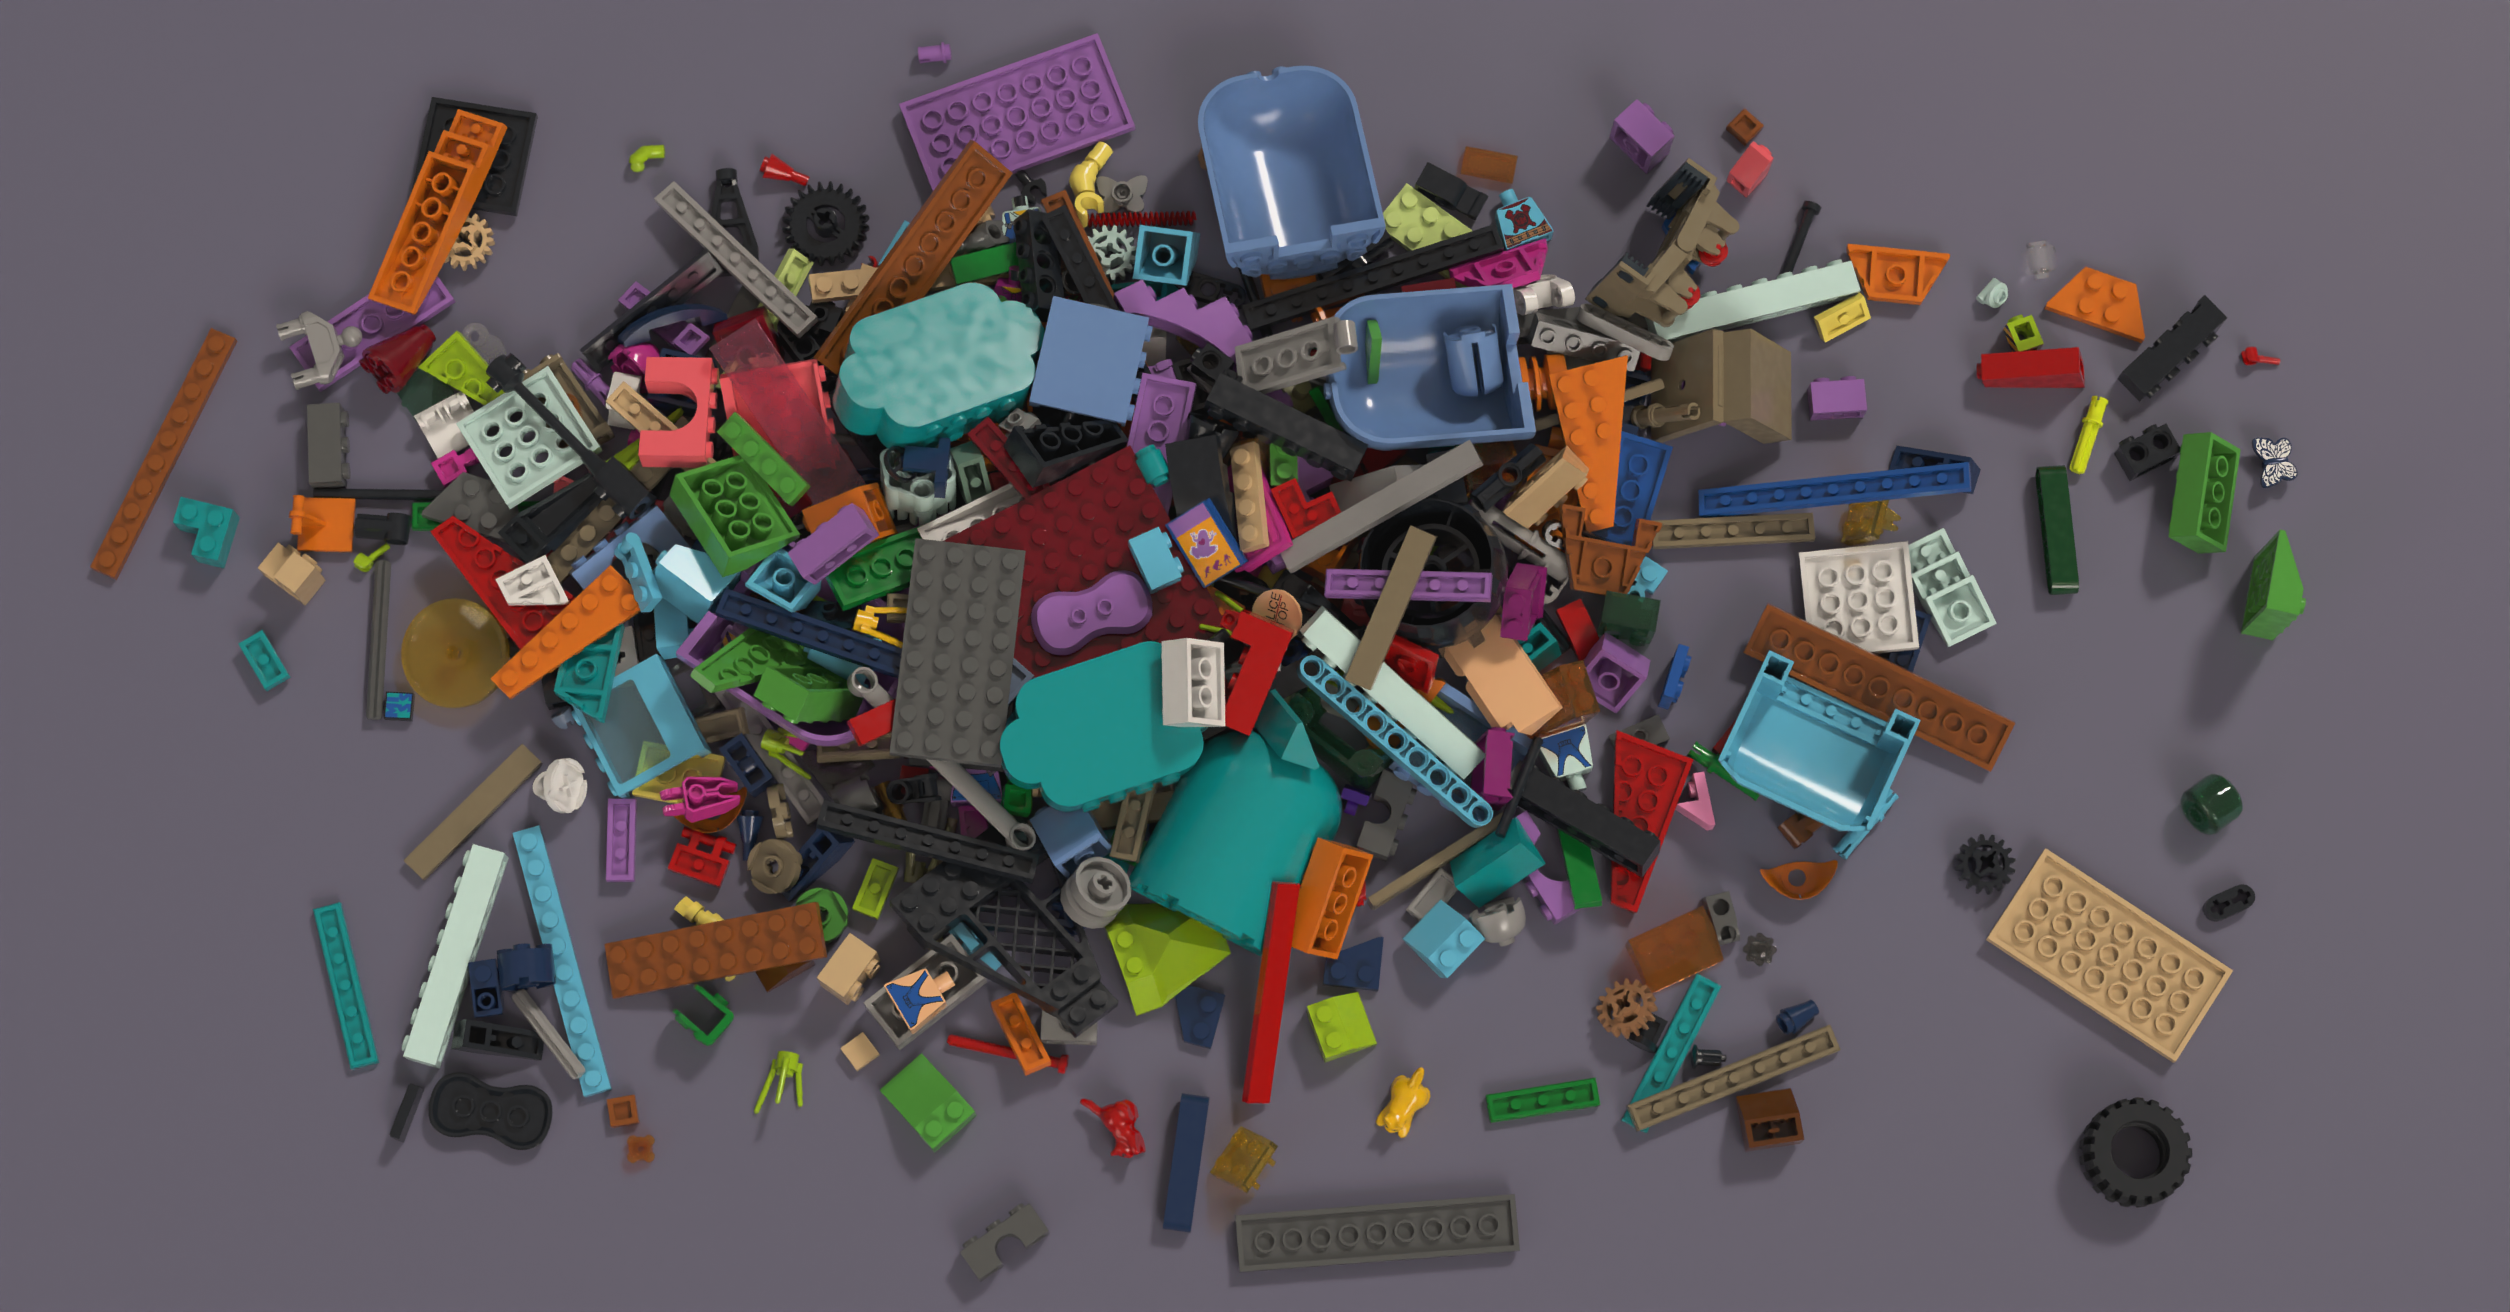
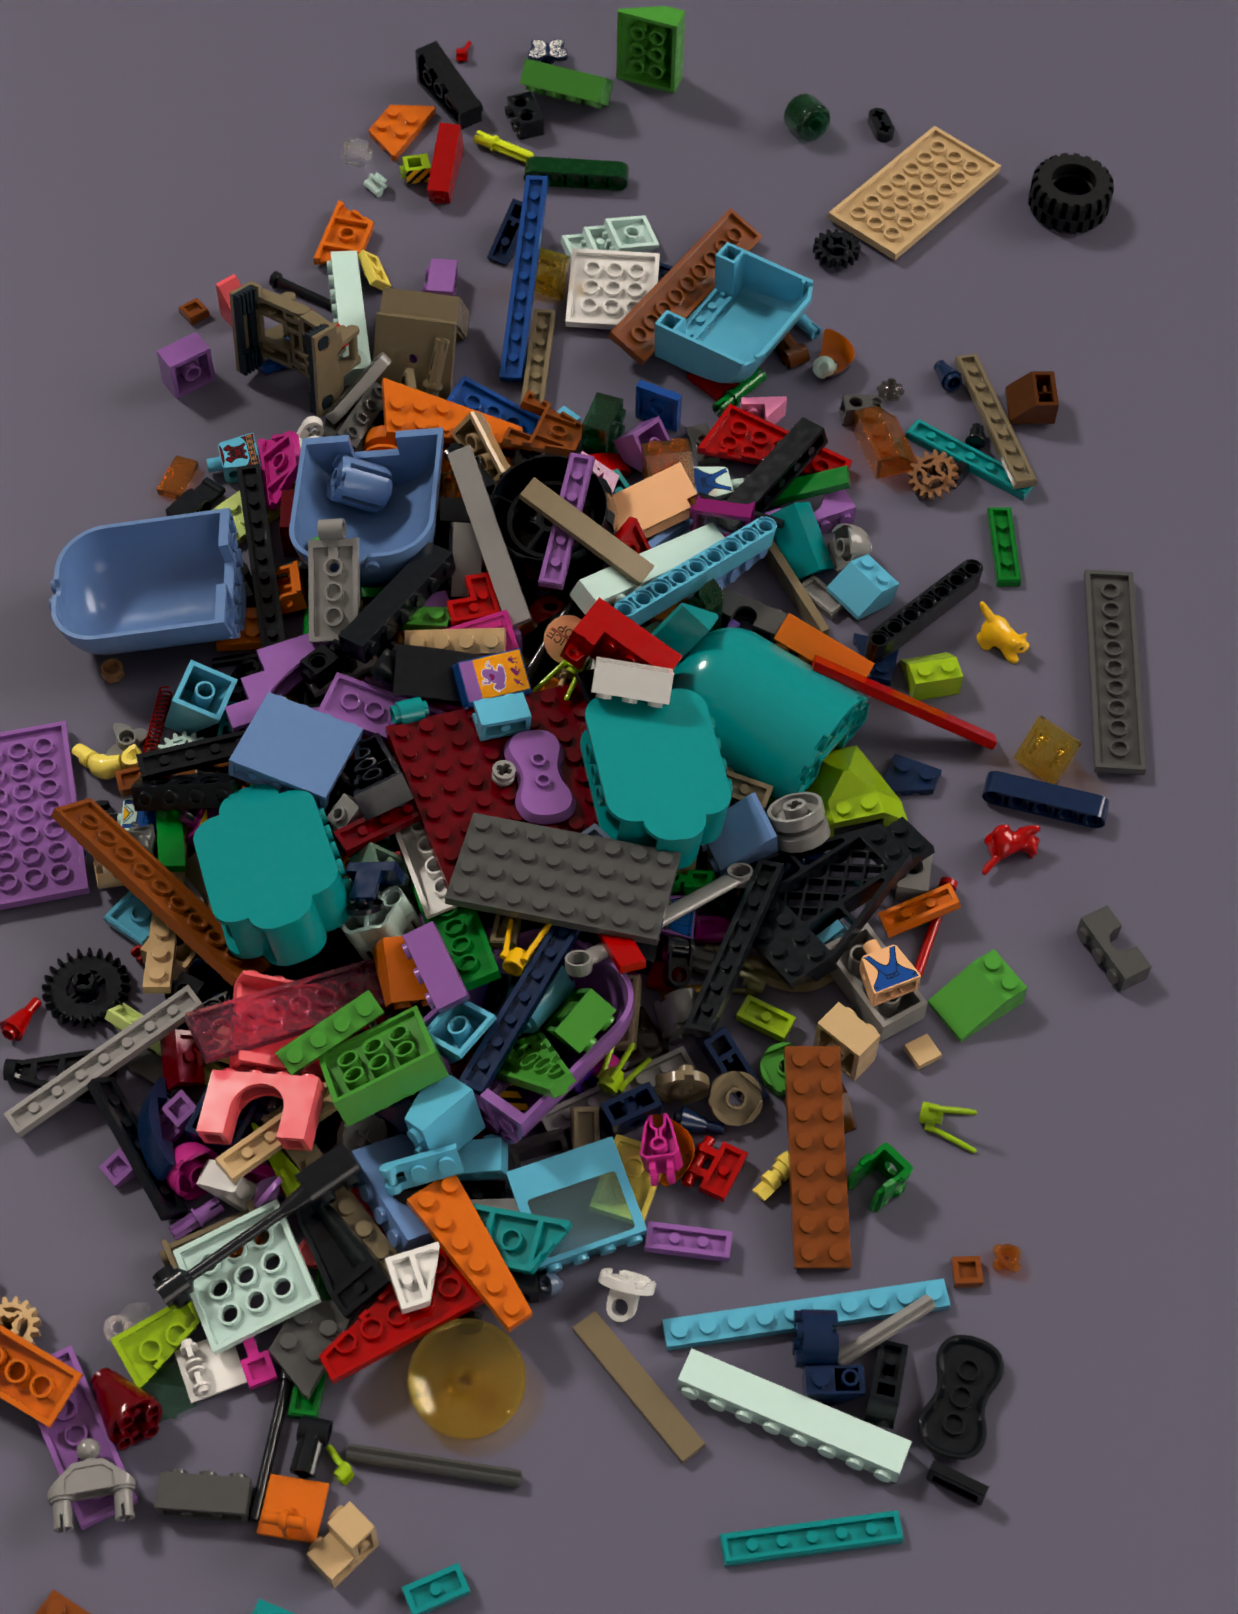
camera: 80 degrees left, 20 degrees down
tile [384,691,415,722] -> none
none -> medium lavender piece [254,1176,283,1208]
none -> light grey bush [491,760,516,787]
none -> light aqua plate [813,356,837,379]
none -> black beam [864,559,983,662]

